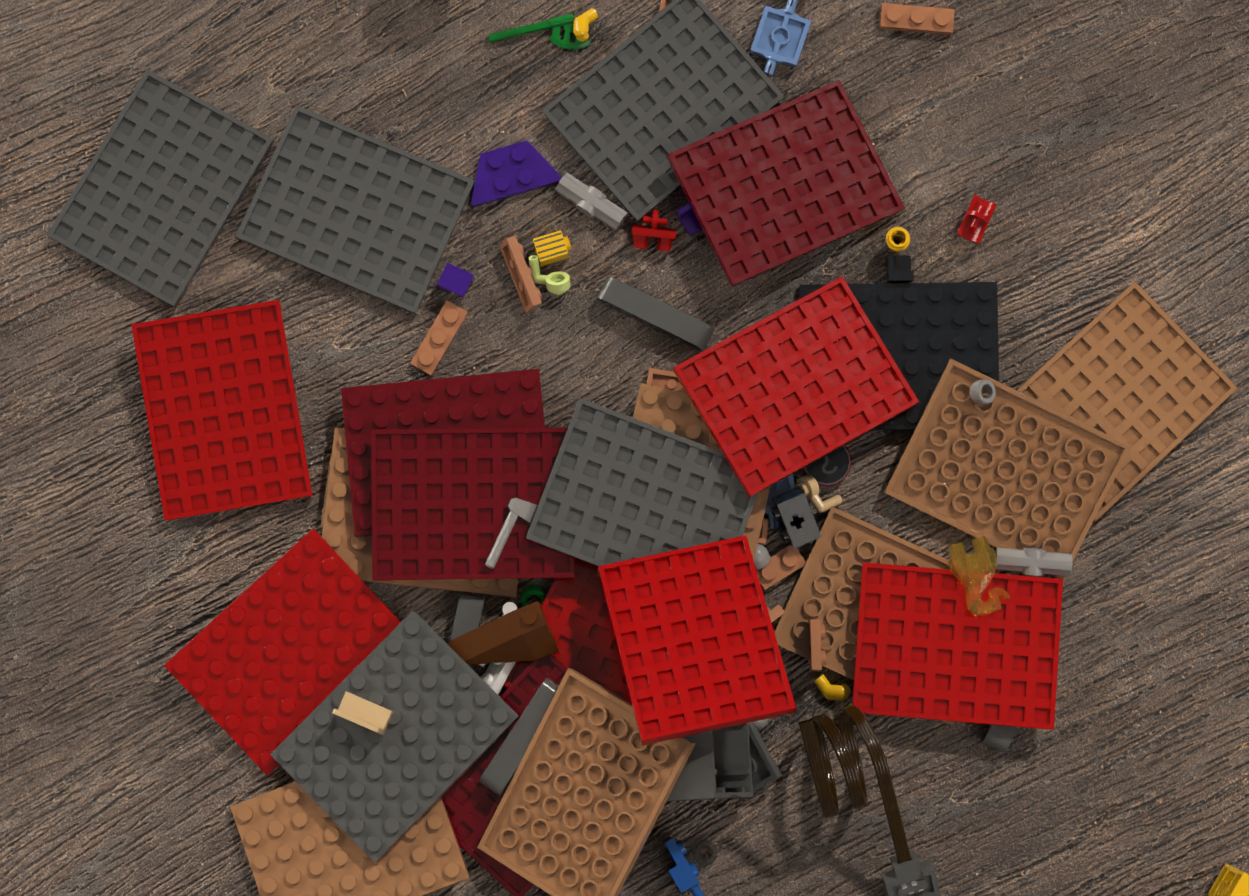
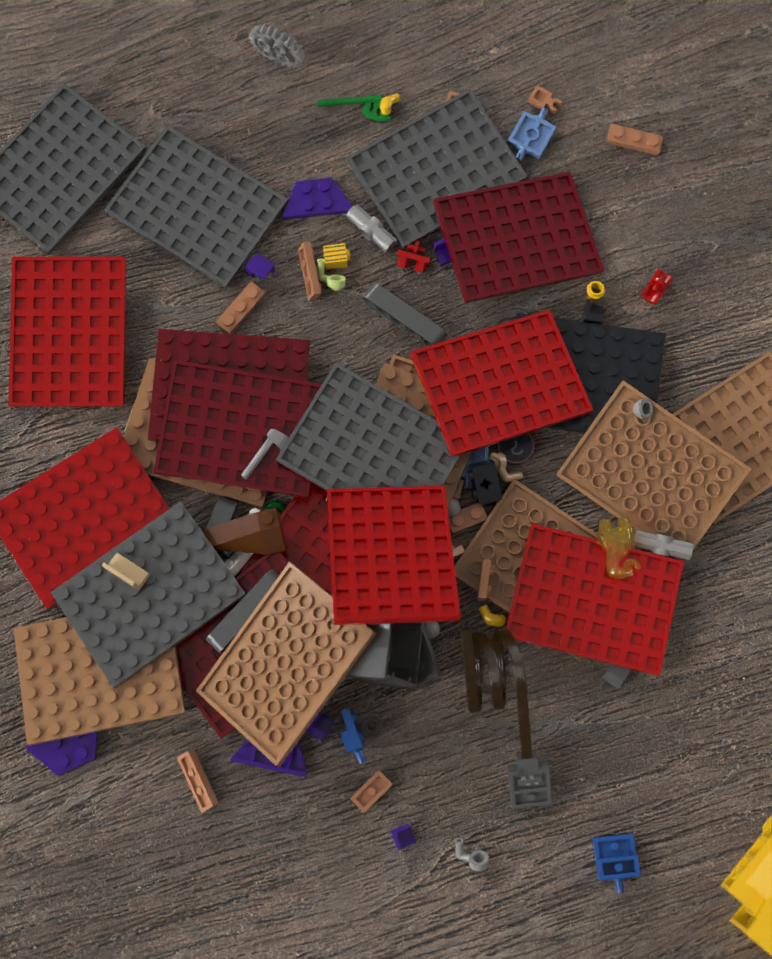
camera: 10 degrees right, 5 degrees down
none -> dark purple panel [306,711,335,742]

